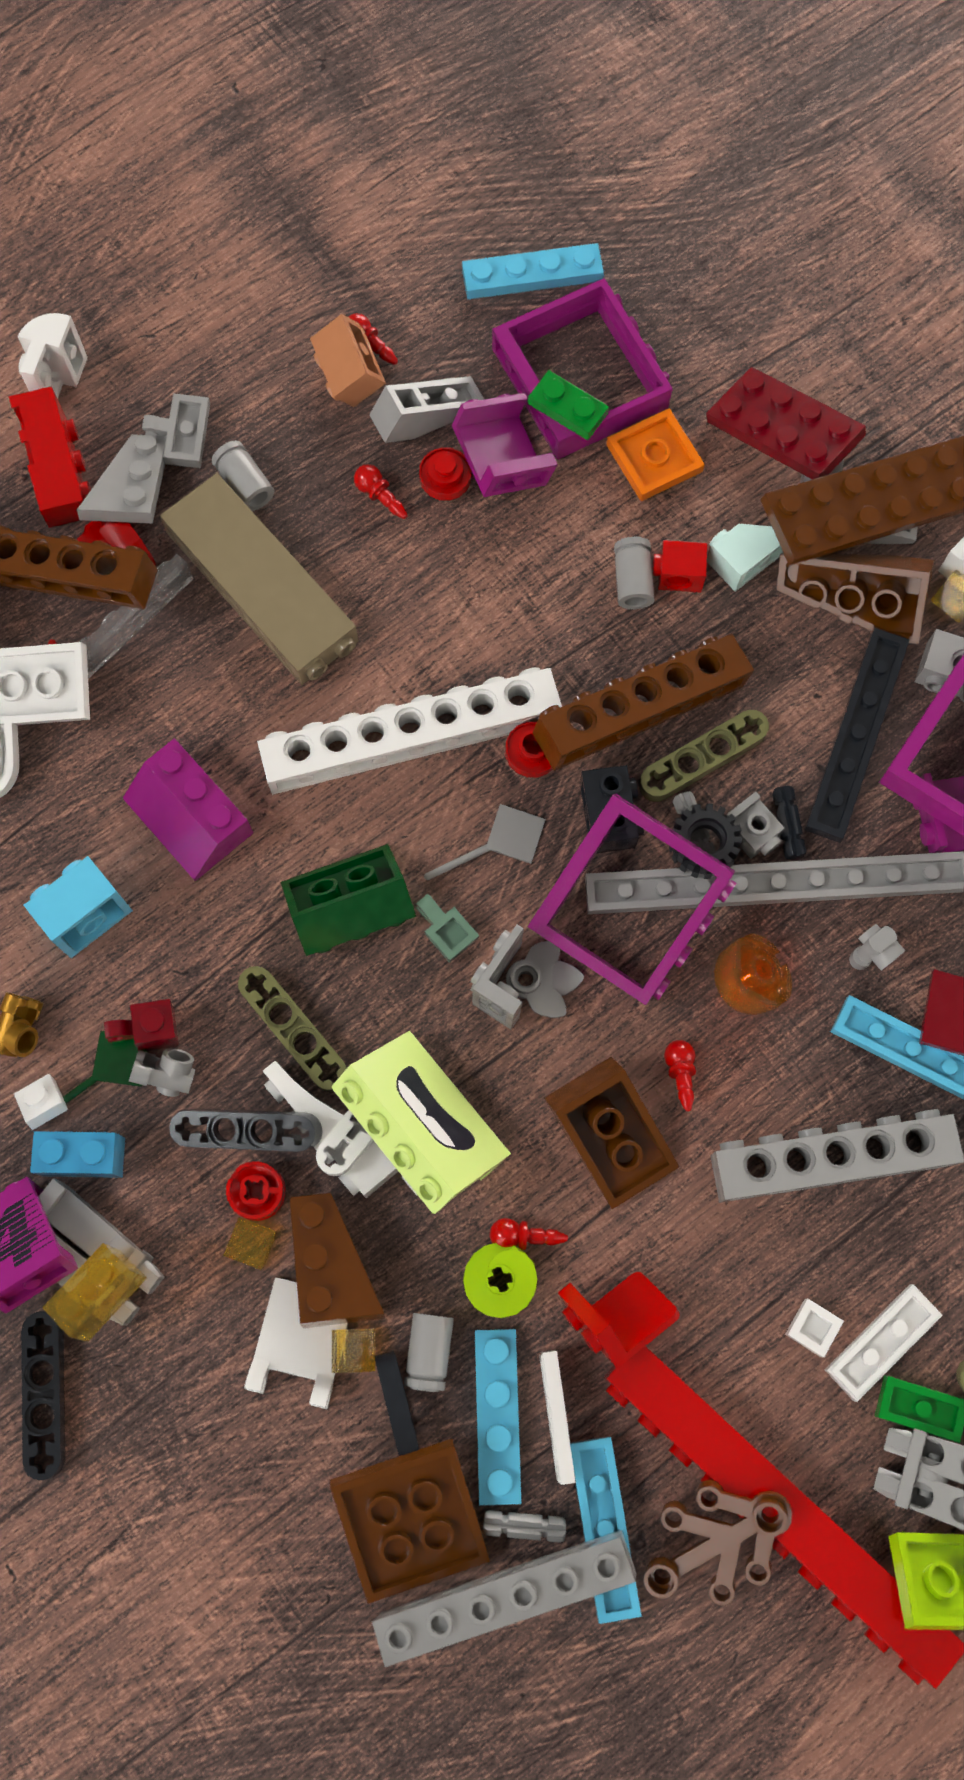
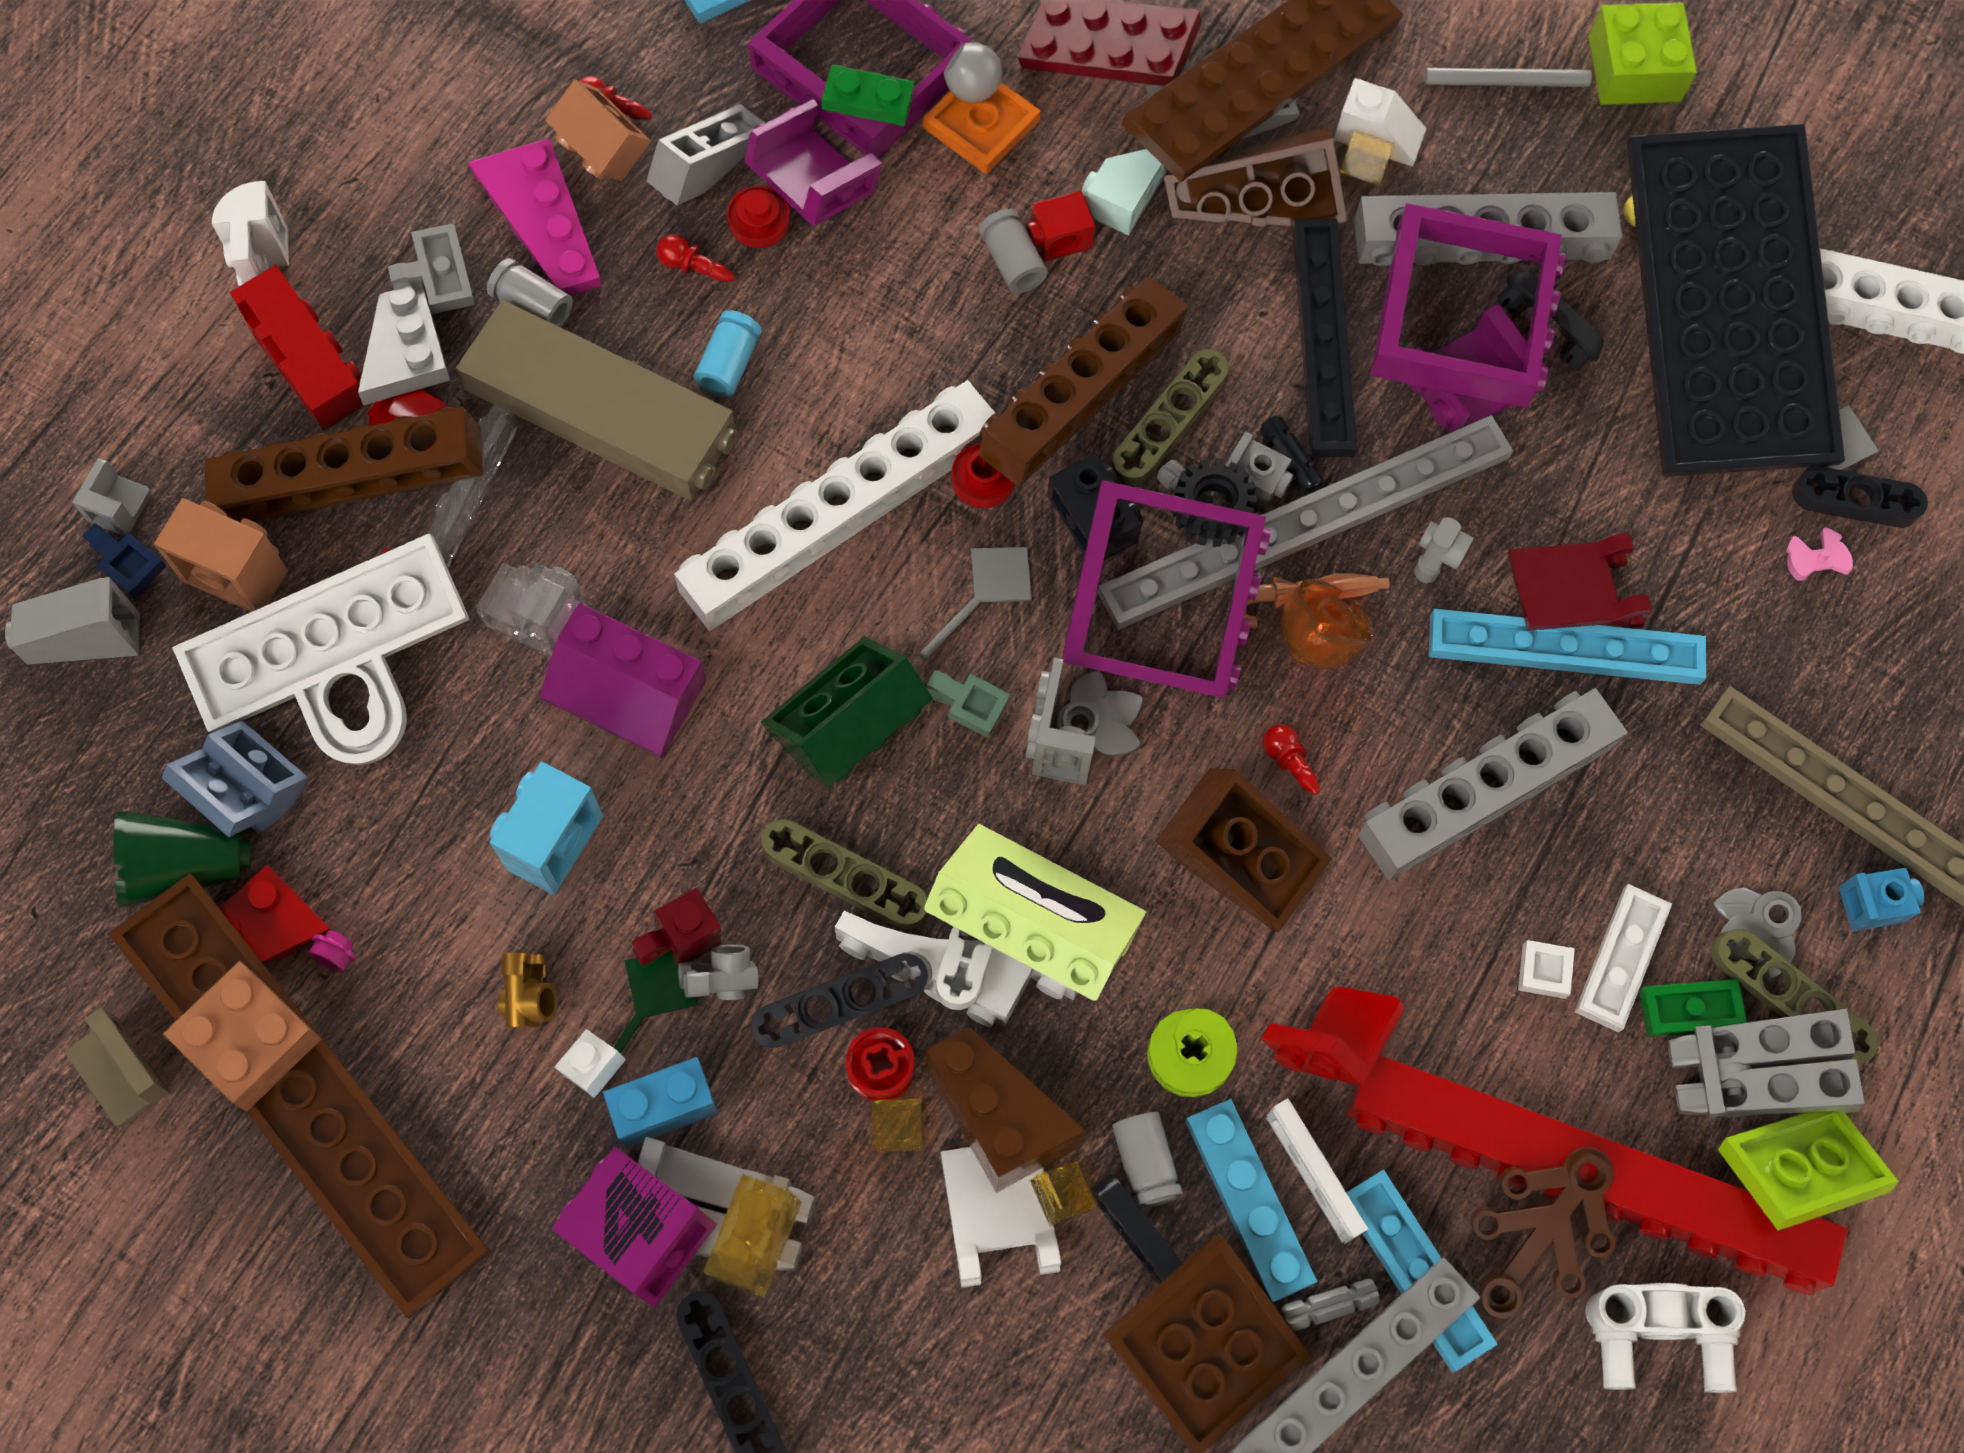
camera: 25 degrees left, 5 degrees down
red bar [489,1218,568,1250] -> none
none -> dark pink wing [468,138,602,296]
none -> clear brick [475,562,585,657]
none -> medium azure piece [693,310,762,397]
none -> light grey piece [944,42,1003,103]
none -> nougat piece [1244,573,1390,628]
none -> white piece [1585,1283,1745,1393]

